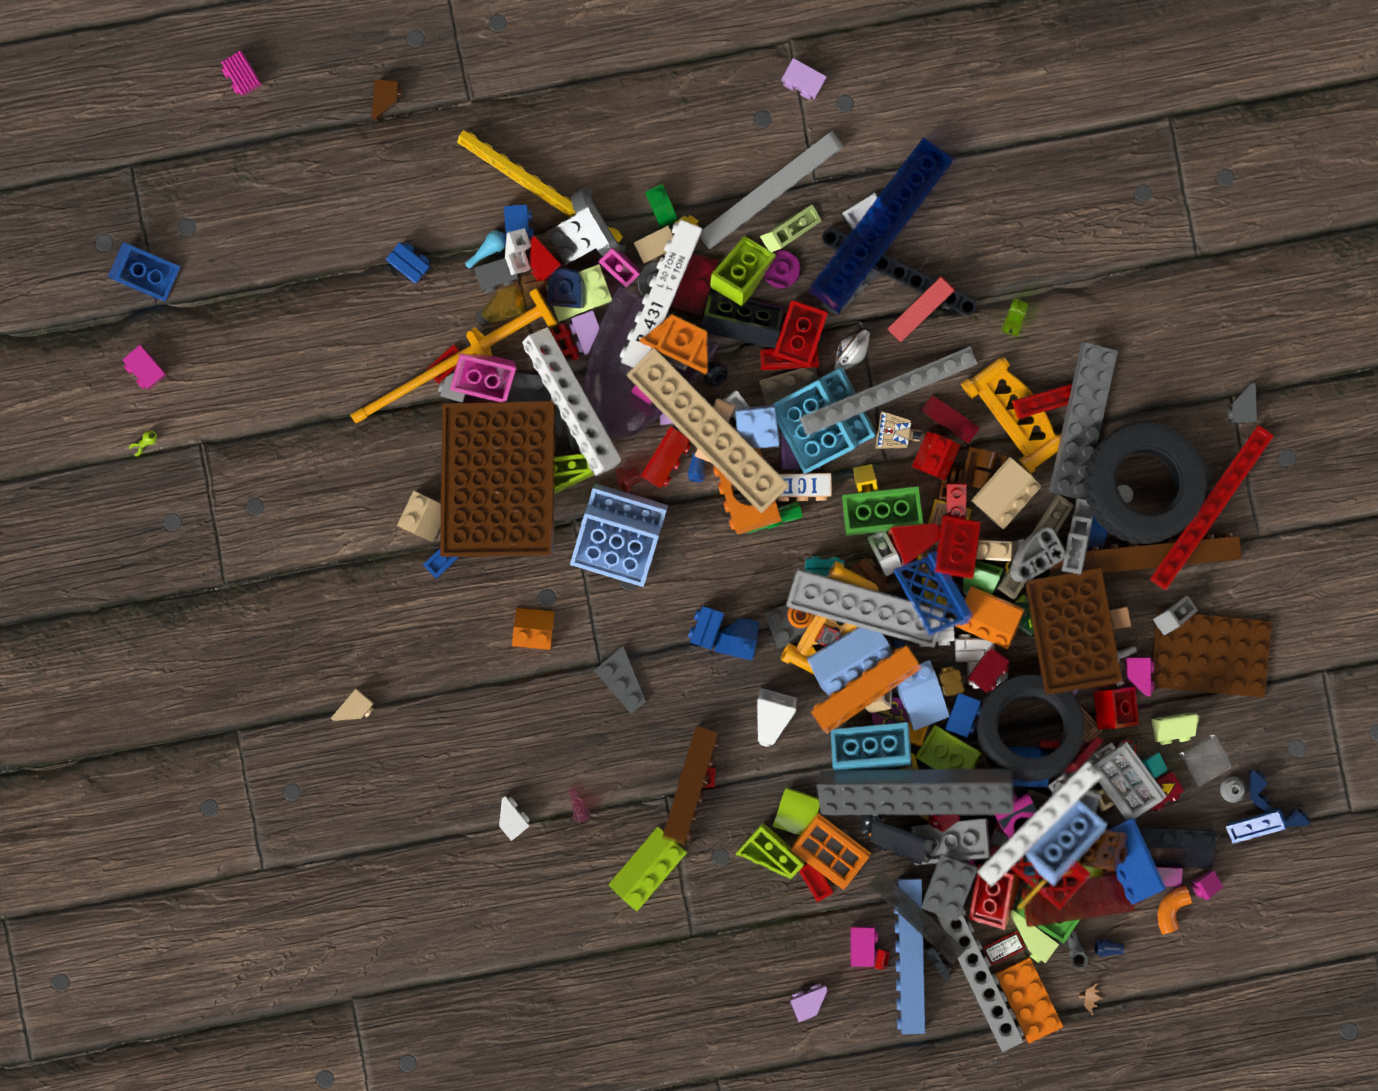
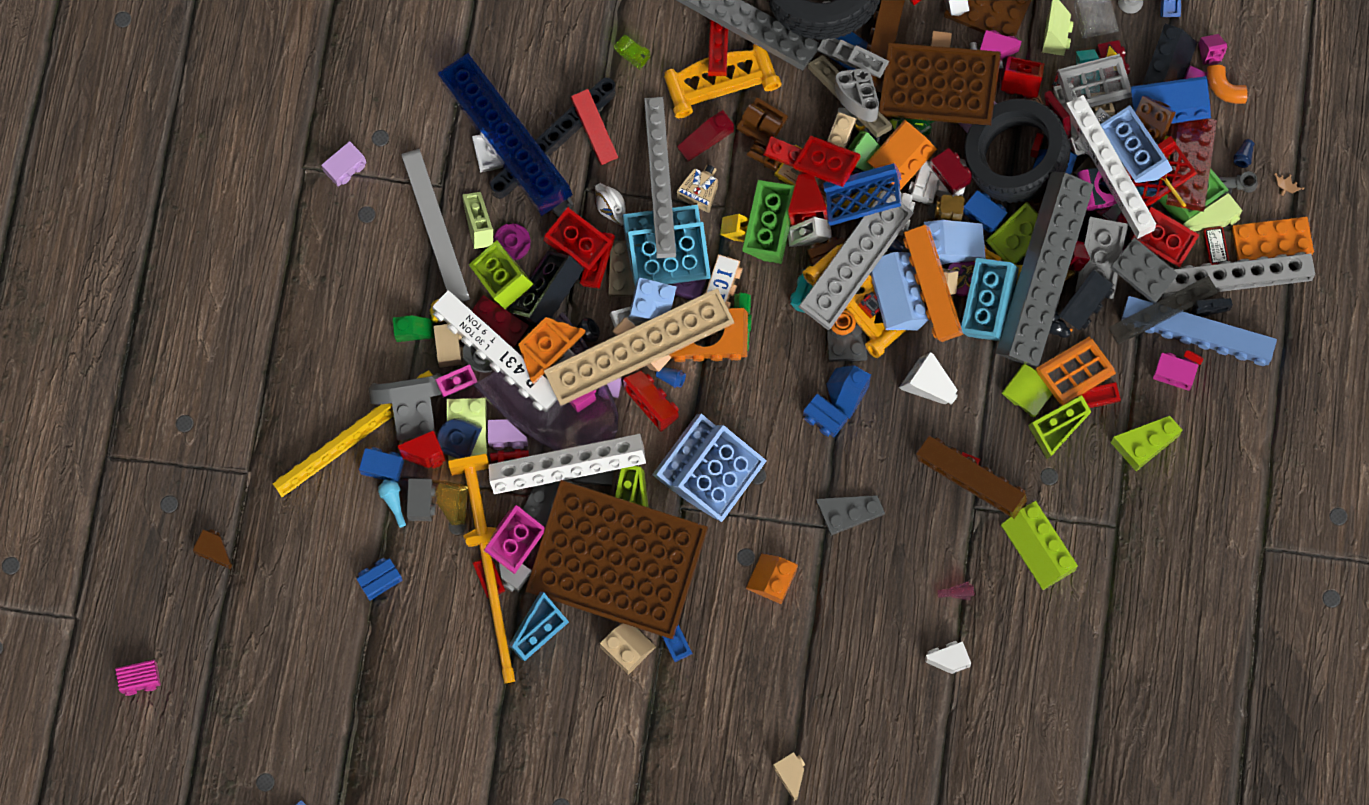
camera: 65 degrees left, 15 degrees down
white slope [505,228,531,275] -> none
clear red piece [616,467,641,493] -> none
lavender slope [790,983,827,1022] -> none
red slope [912,432,960,480] -> none
tan slope [972,457,1042,529] -> none
none -> dark azure wedge [509,592,569,661]
none -> lime wedge [1111,416,1183,471]

